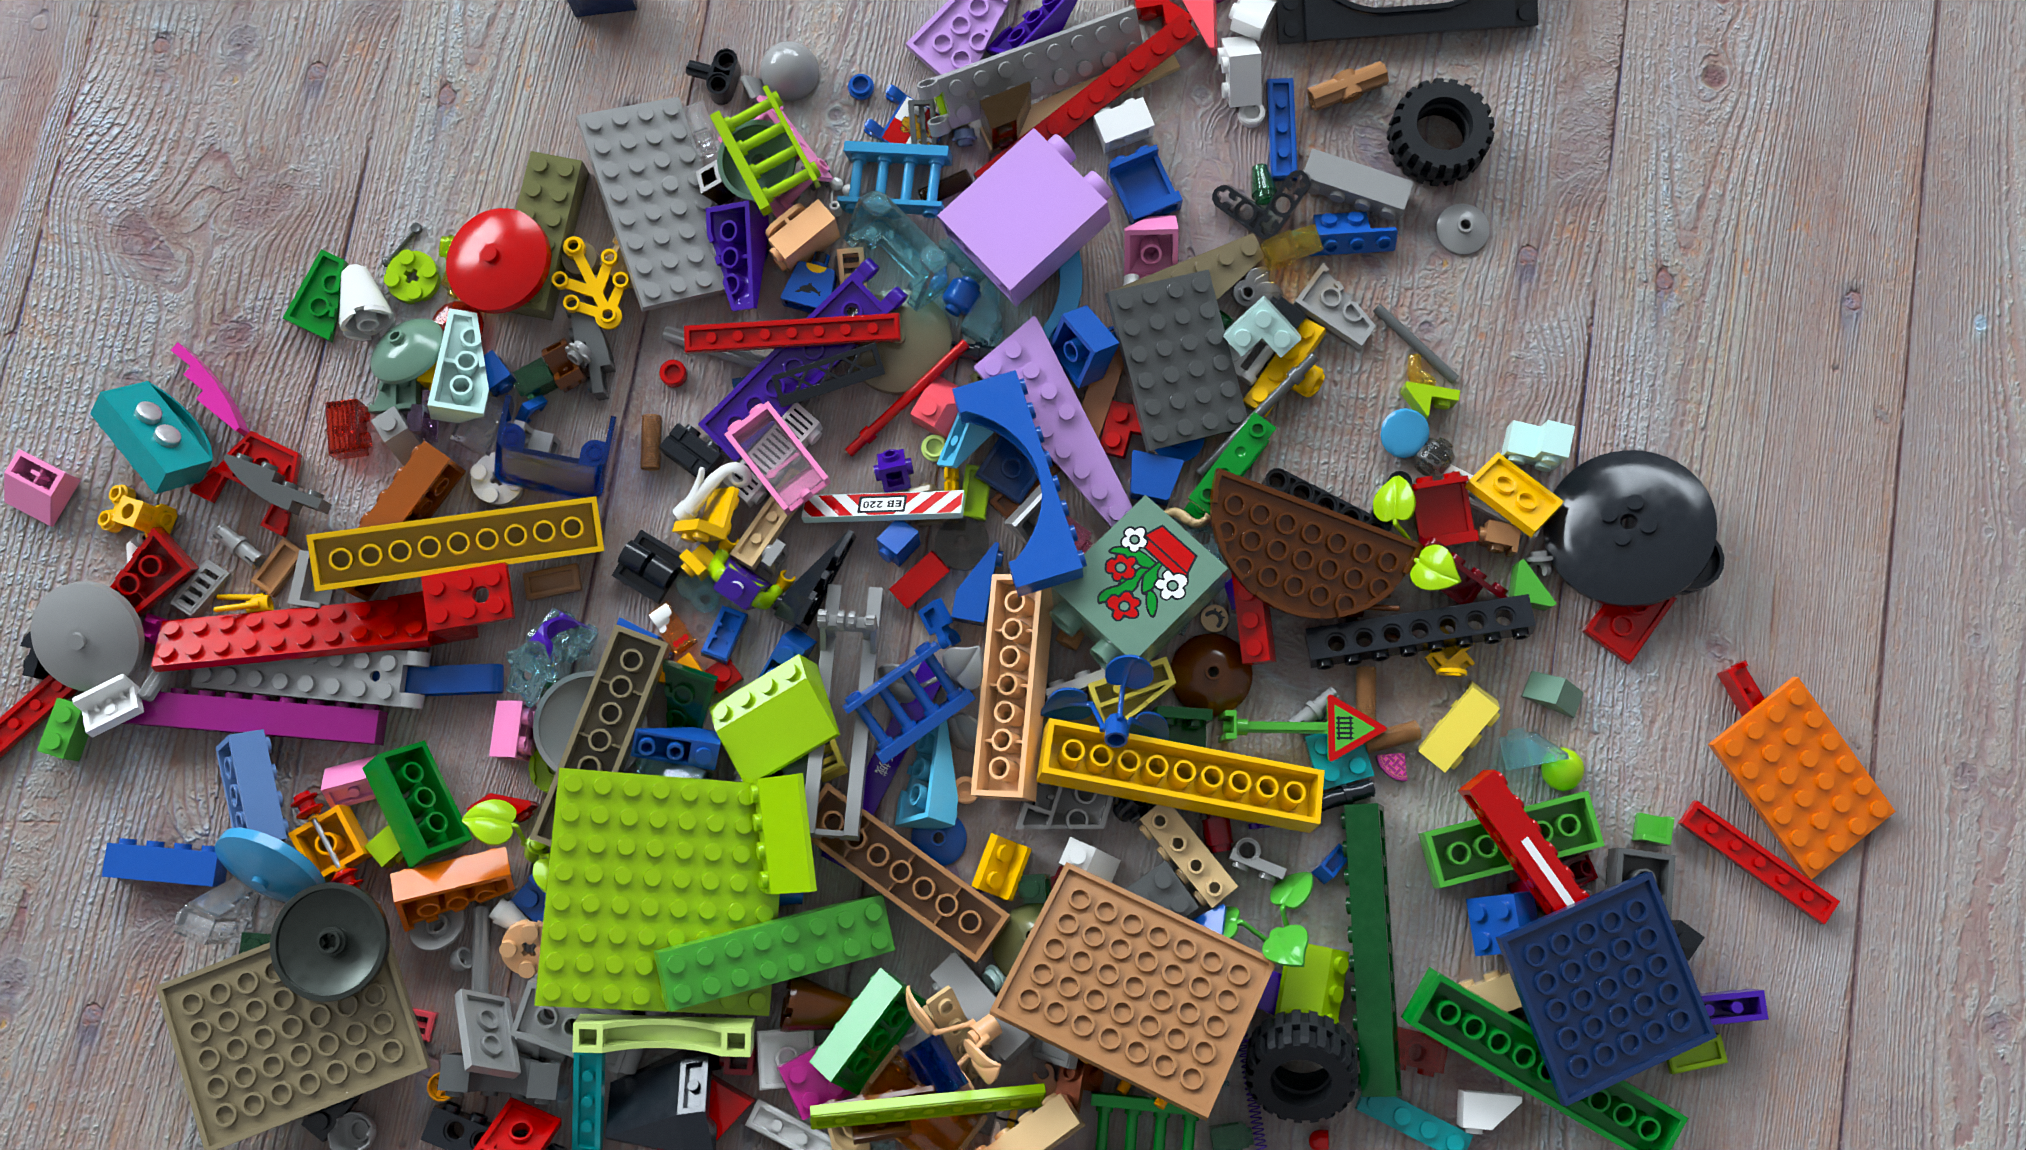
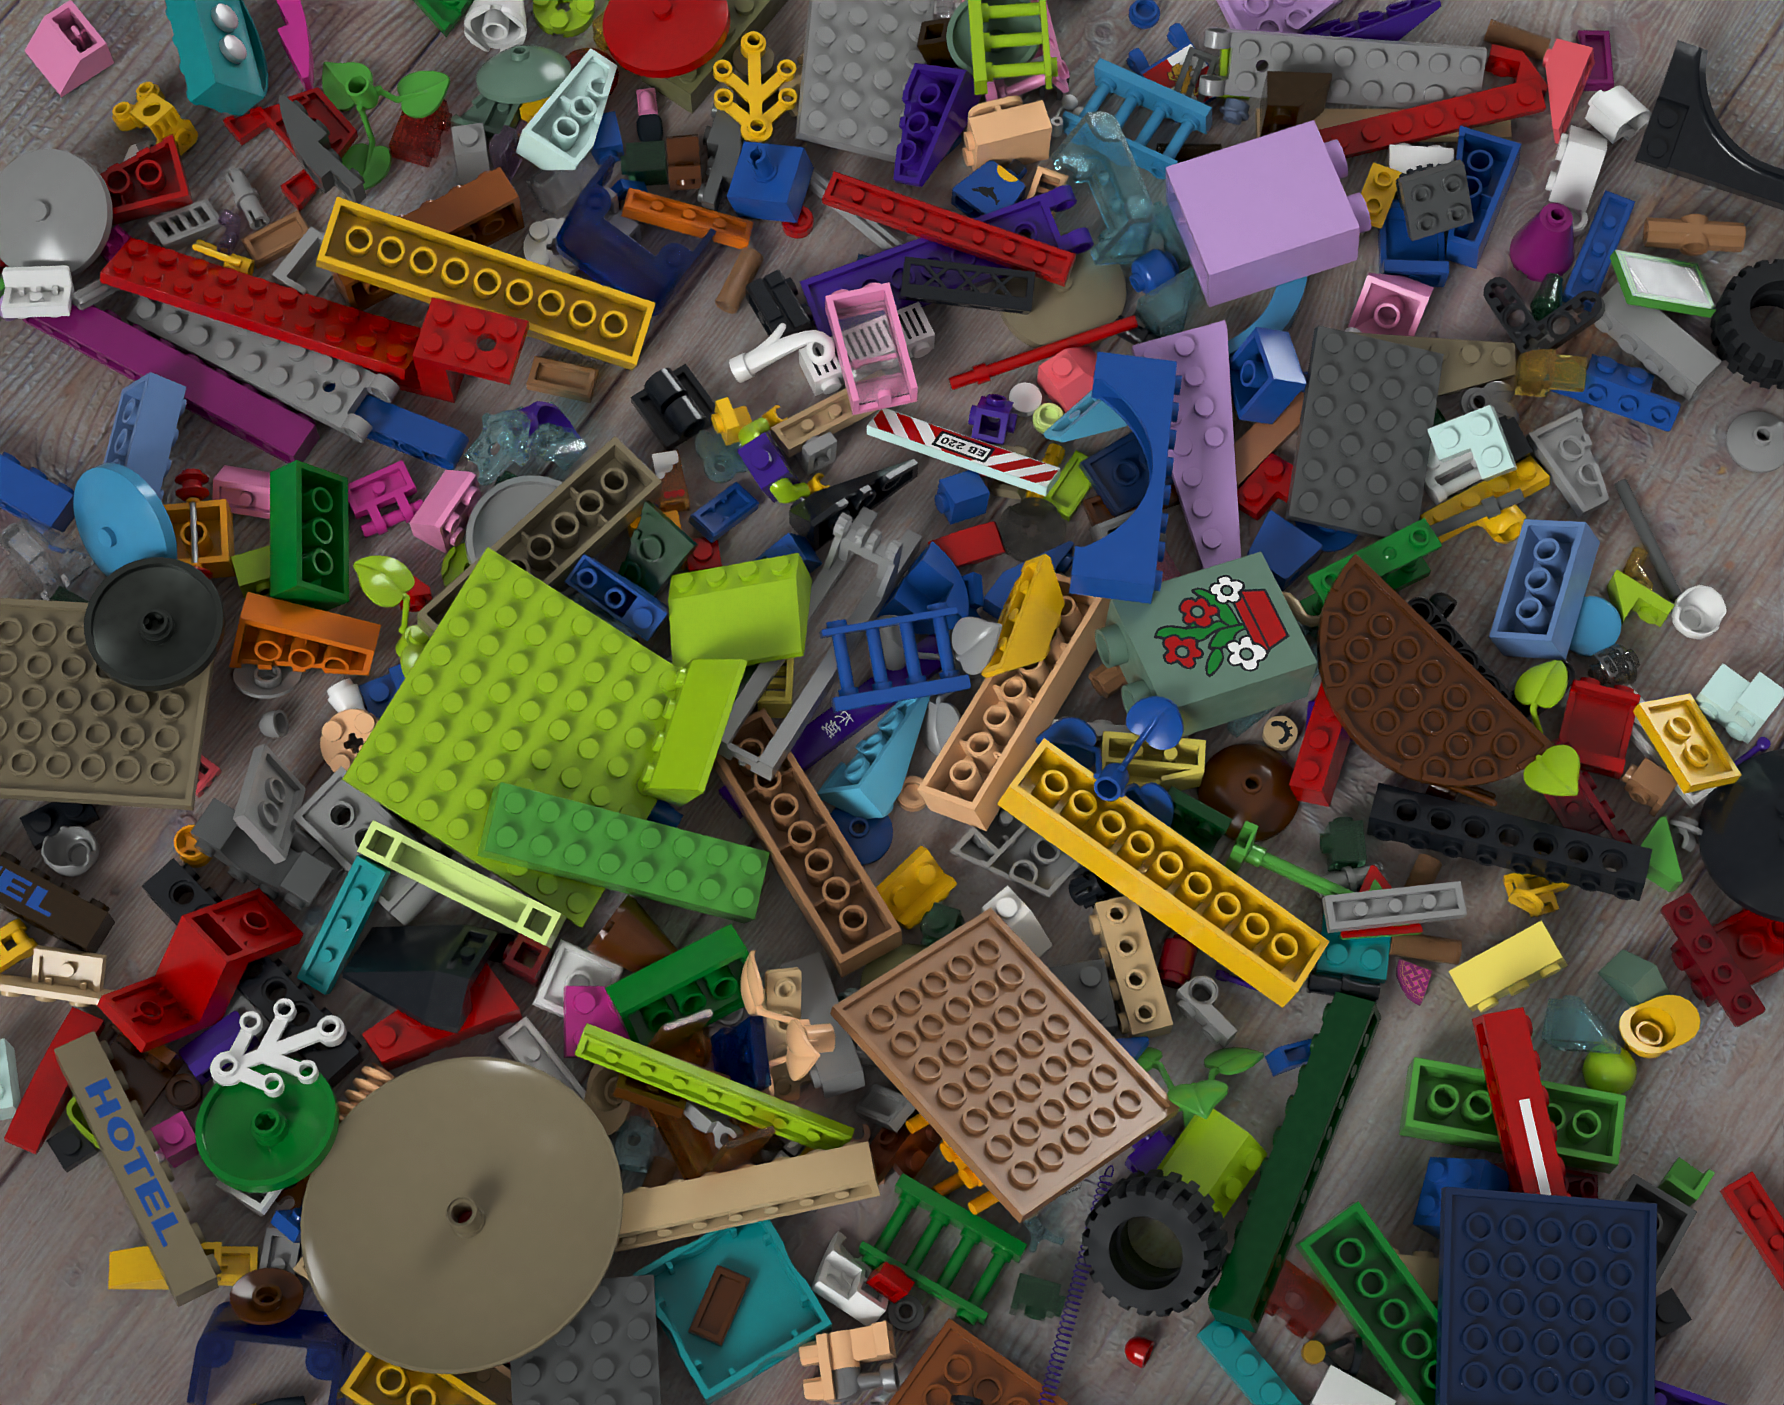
camera: 20 degrees right, 10 degrees down
light grey axle [471,906,490,994] -> none
light grey plate [565,340,592,367] -> none
yellow bracket [672,487,739,543] -> none
none -> clear purple arm [217,209,241,256]
none -> bright green plant [322,62,450,190]
none -> dark pink plate [348,460,423,538]
none -> orange tile [621,188,754,249]
none -> piece [636,88,663,156]
none -> light grey plate [683,1100,744,1153]
none -> blue brick [727,141,814,223]
none -> blue brick [877,541,969,635]
none -> yellow wedge [981,554,1065,678]
none -> white tile [1009,382,1042,417]
none -> black piece [1301,1334,1363,1378]
none -> clear green brick [1319,817,1367,871]
none -> light grey plate [1322,881,1467,933]
none -> yellow bracket [1359,162,1402,236]
none -> dark grey plate [1396,159,1474,241]
none -> black hinge [1429,592,1457,619]
none -> blue wedge [1445,126,1521,269]
none -> medium blue brick [1489,519,1600,660]
none -> magenta cone [1509,203,1574,283]
none -> tile [1610,250,1716,318]
none -> yellow piece [1619,995,1701,1059]
none -> dark red bracket [1660,893,1766,1027]
none -> white hair [1671,585,1726,640]
none -> dark purple hinge [1734,737,1771,766]

